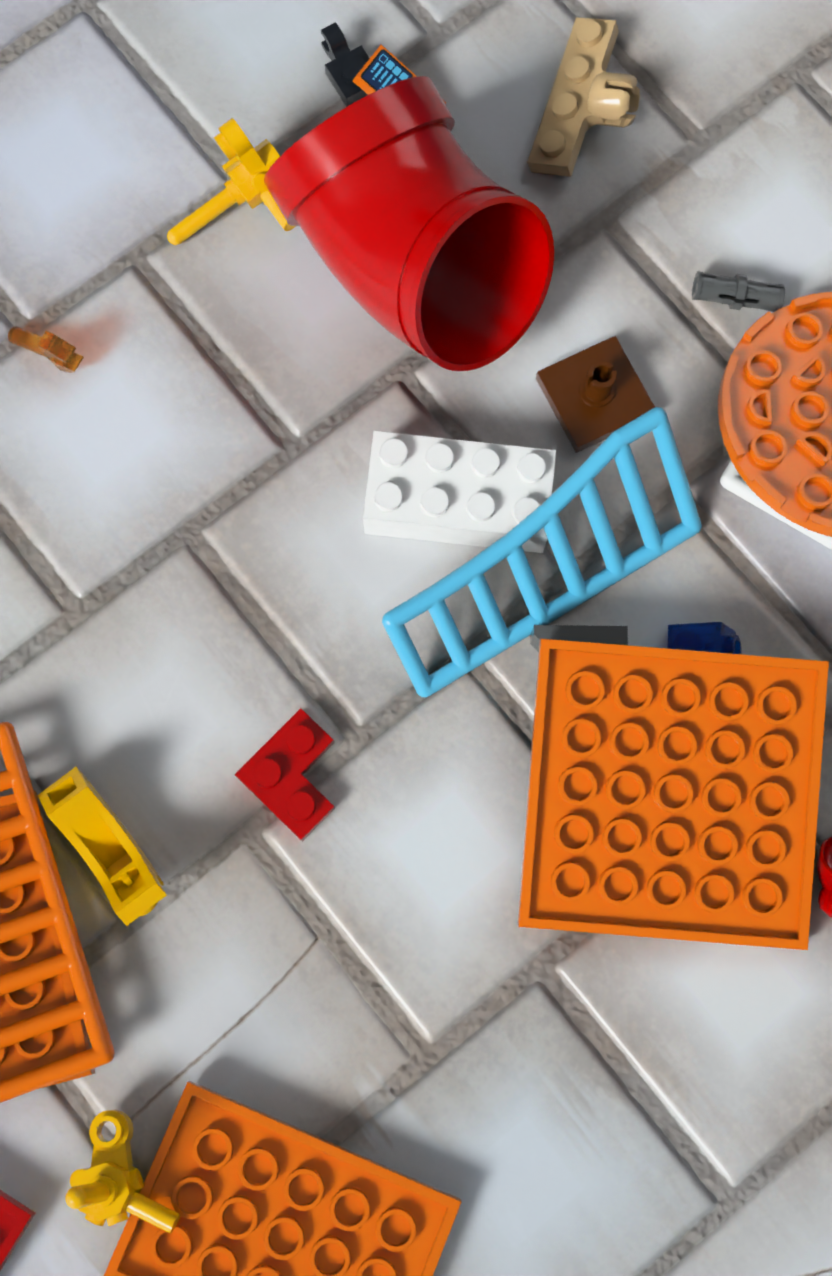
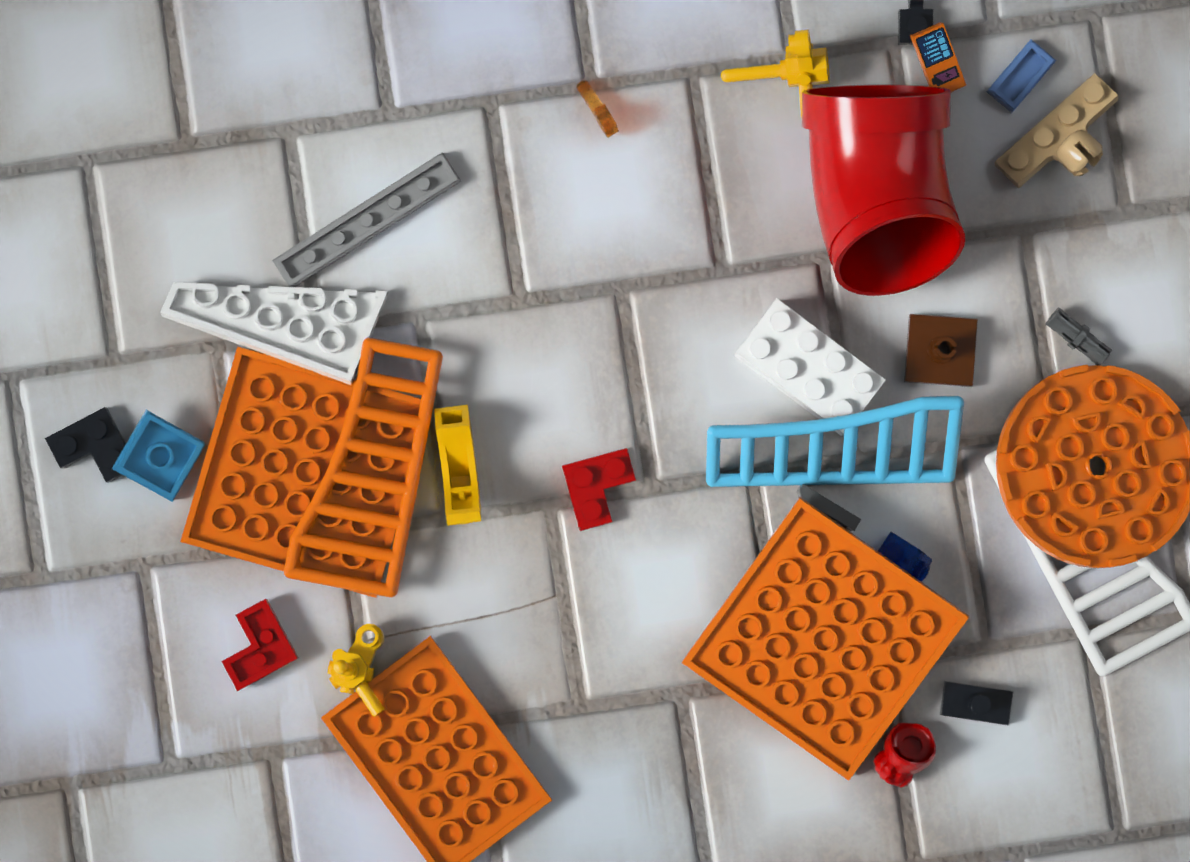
camera: 30 degrees right, 10 degrees up
none -> medium blue tile [986,39,1057,113]

